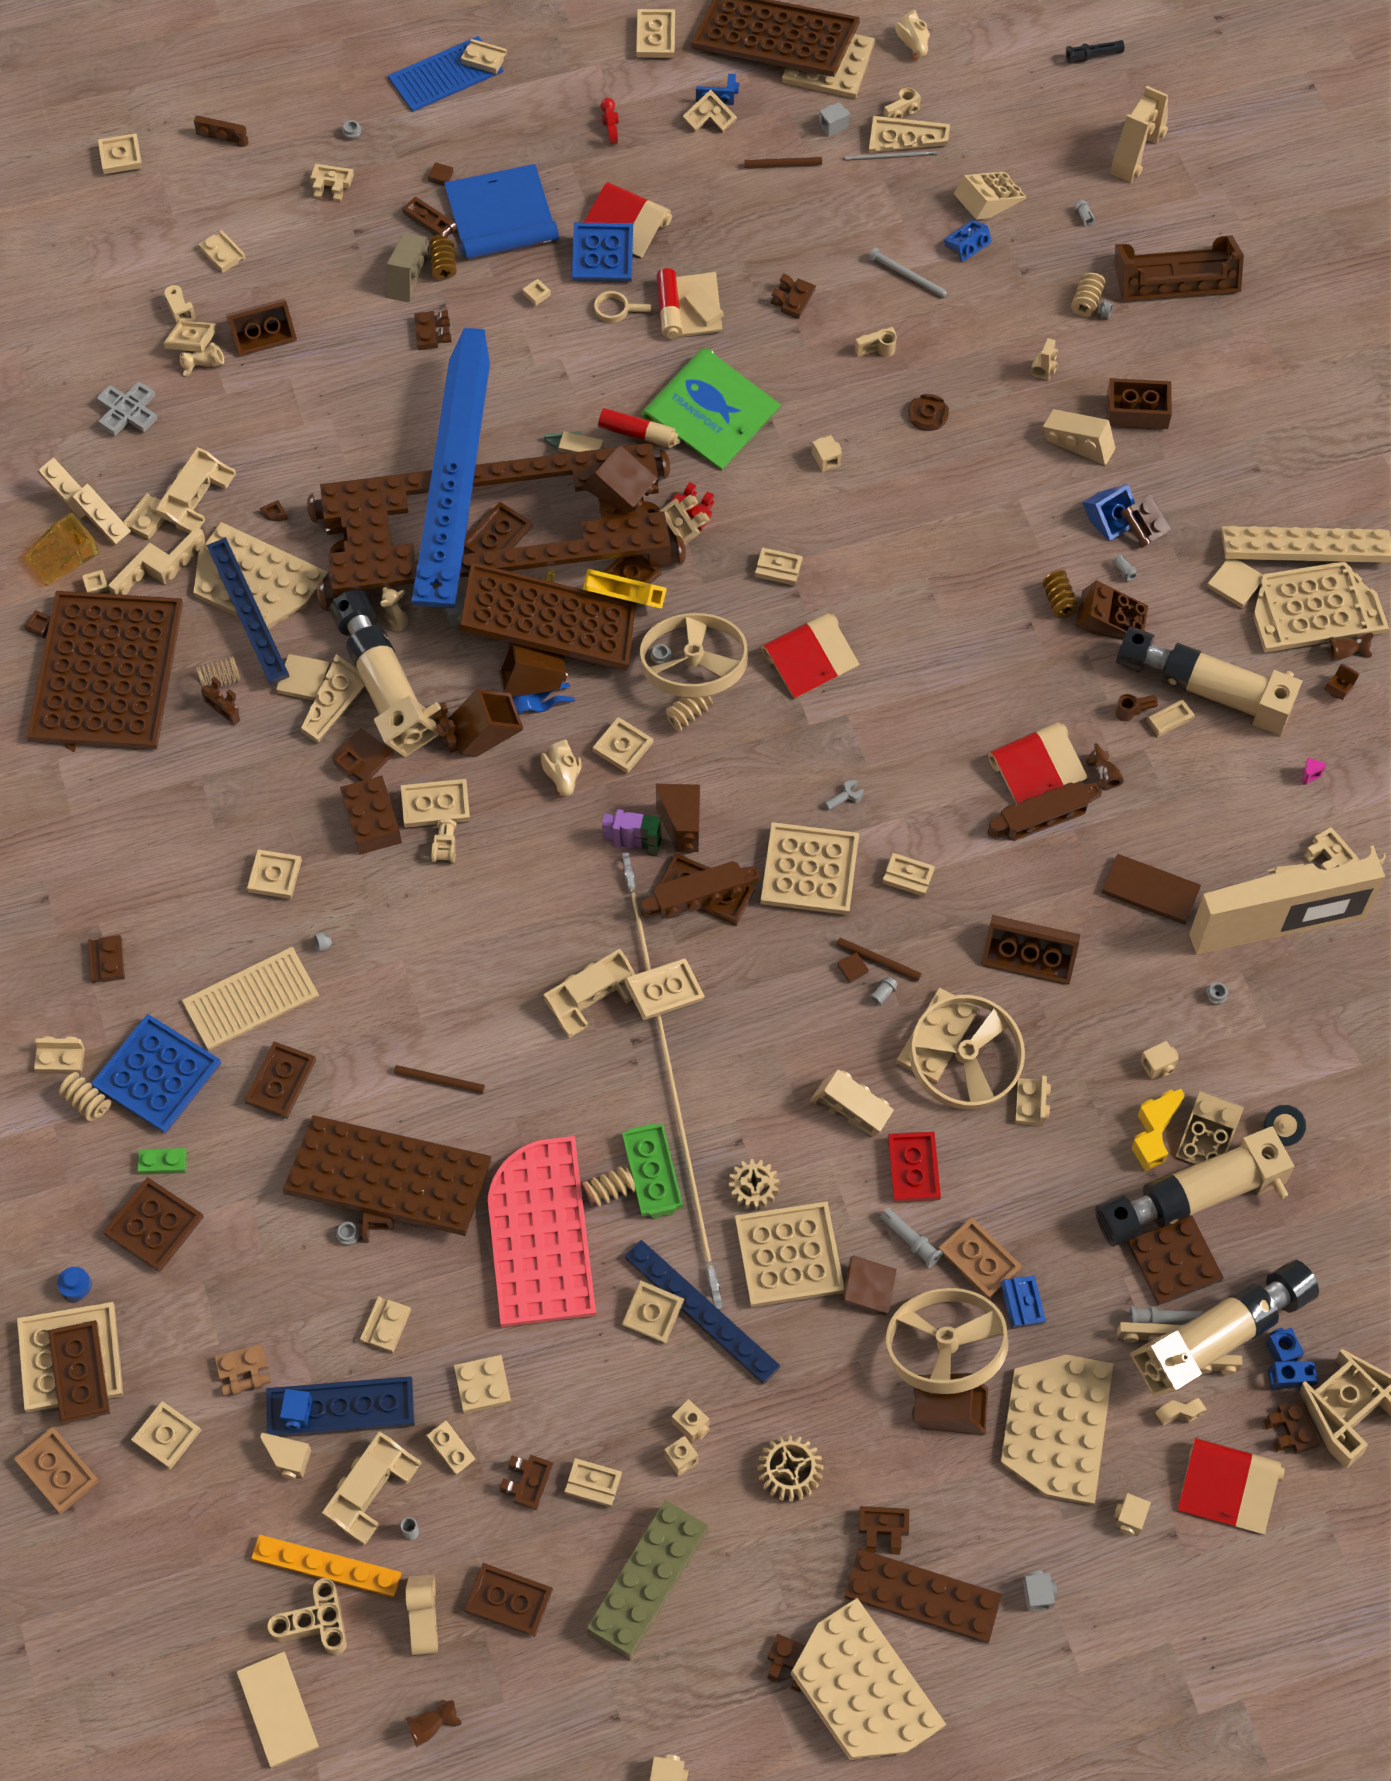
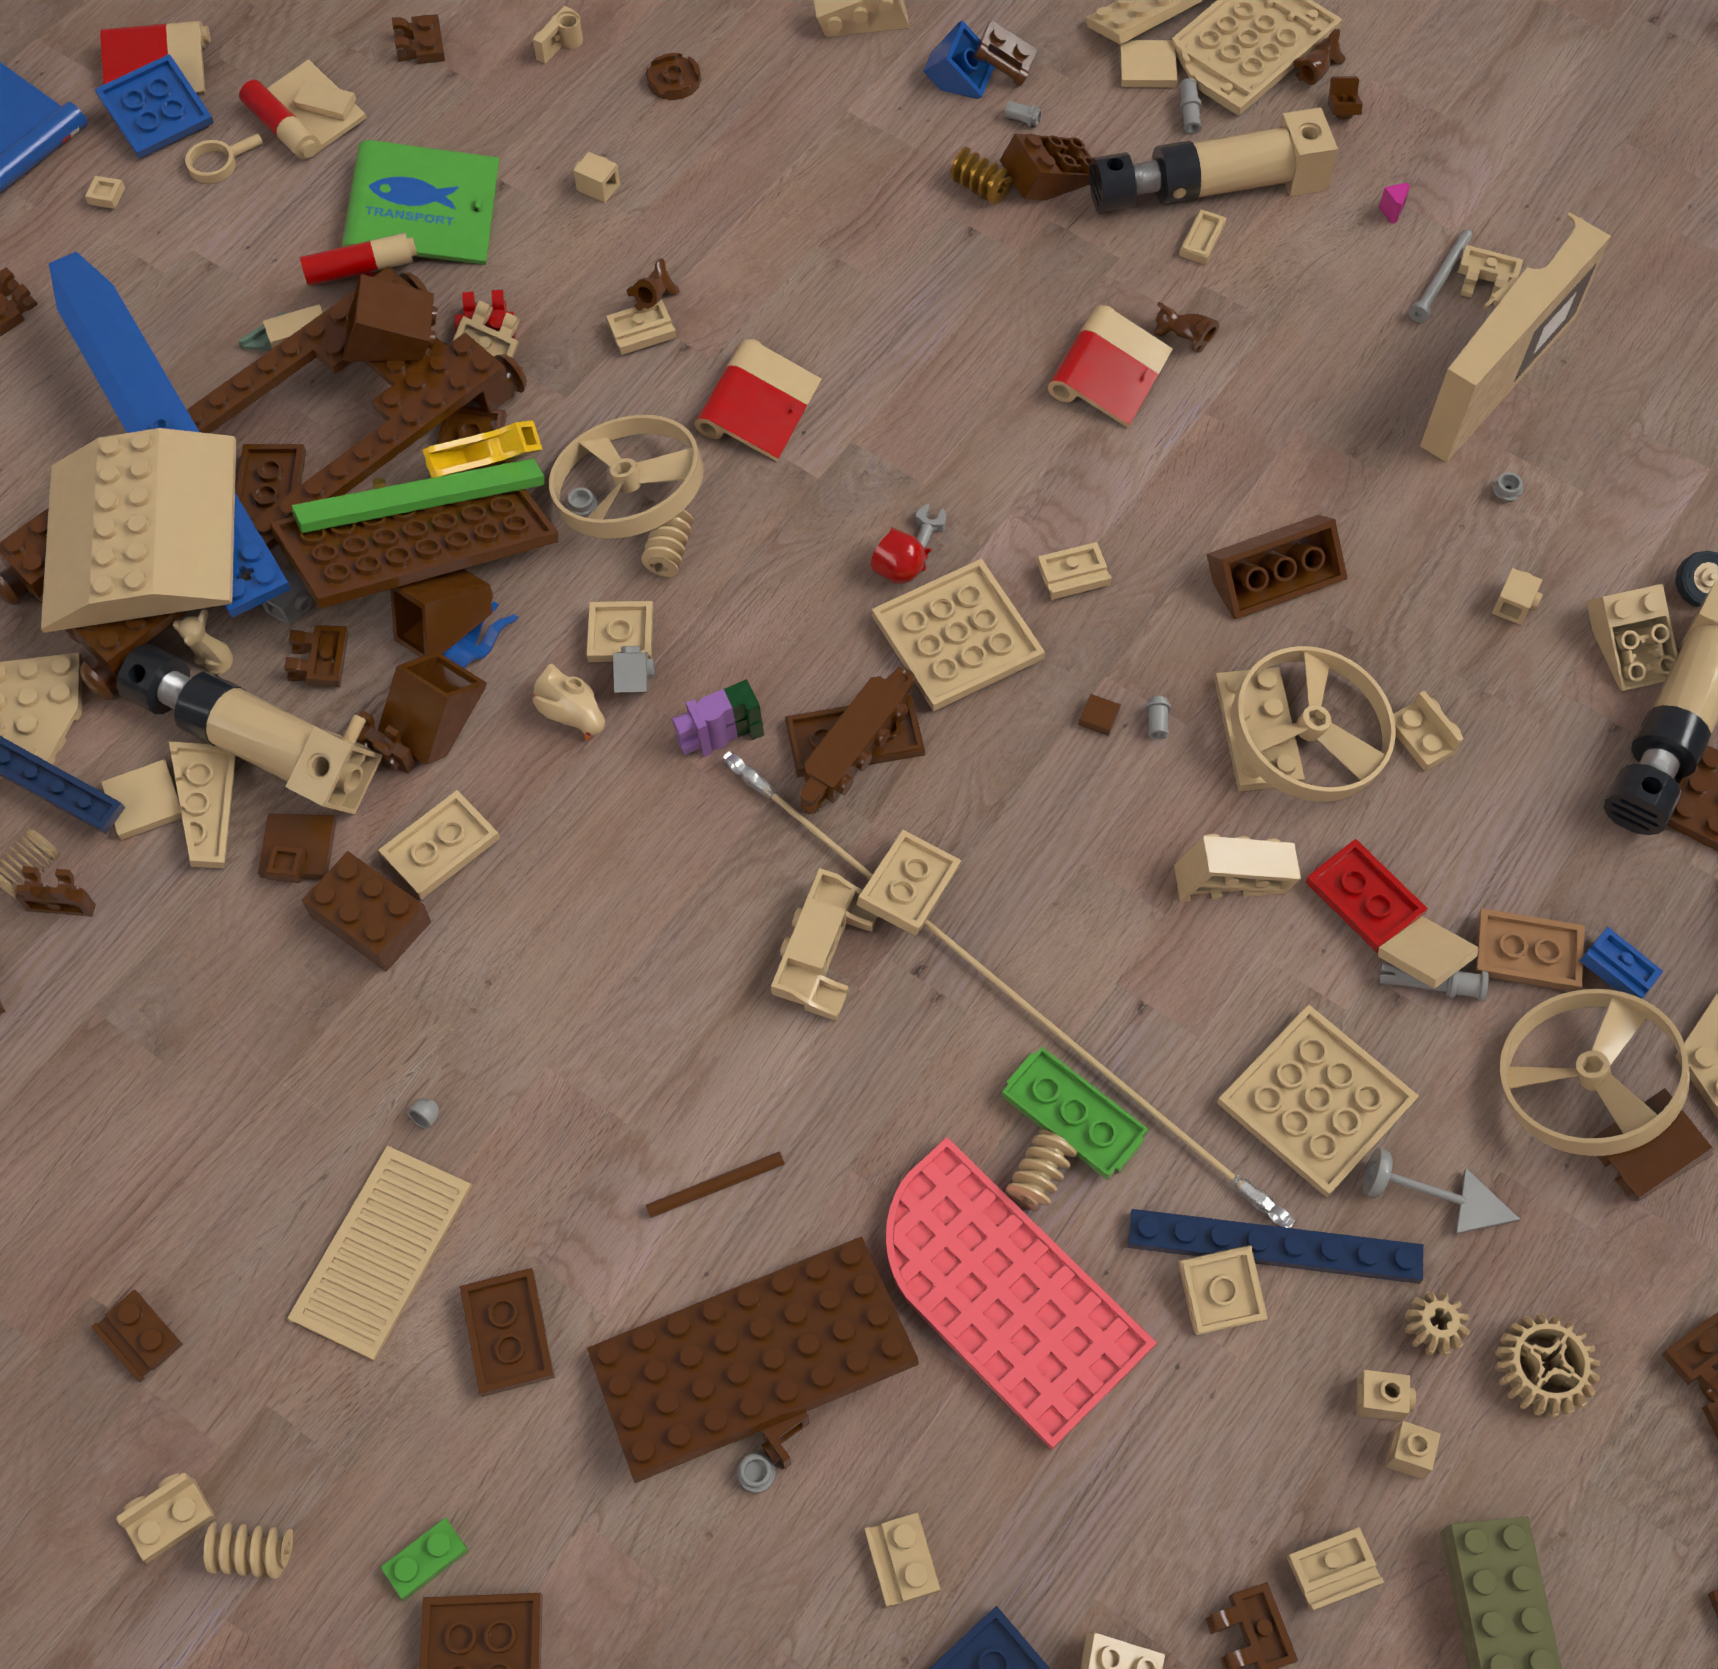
camera: 35 degrees left, 0 degrees up
blue plate [91,1014,222,1134] -> none
tan plate [247,850,302,899] -> none
tan connector [431,819,457,863] -> none
tan plate [454,1355,511,1414] -> none
reddish brown slope [656,784,700,854] -> none
tan gear [729,1159,780,1210] -> none
reddish brown bar [836,937,922,981] -> none
reddish brown tile [842,1255,897,1315] -> none
reddish brown hinge [987,781,1102,841] -> none
reddish brown tile [1102,853,1201,925] -> none
reddish brown axle [1115,694,1158,721] -> none
yellow arch [1131,1089,1184,1171] -> none
none -> tan slope [41,428,236,633]
none -> reddish brown plate [284,625,349,688]
none -> bright green tile [292,458,544,533]
none -> light grey brick [613,646,655,692]
none -> reddish brown animal [627,258,680,311]
none -> red helmet [870,527,932,584]
none -> light grey pin [1179,78,1202,135]
none -> light grey piece [1362,1147,1520,1234]
none -> tan tile [1378,916,1479,989]
none -> tan gear [1404,1291,1470,1356]
none -> light grey bar [1408,229,1473,323]

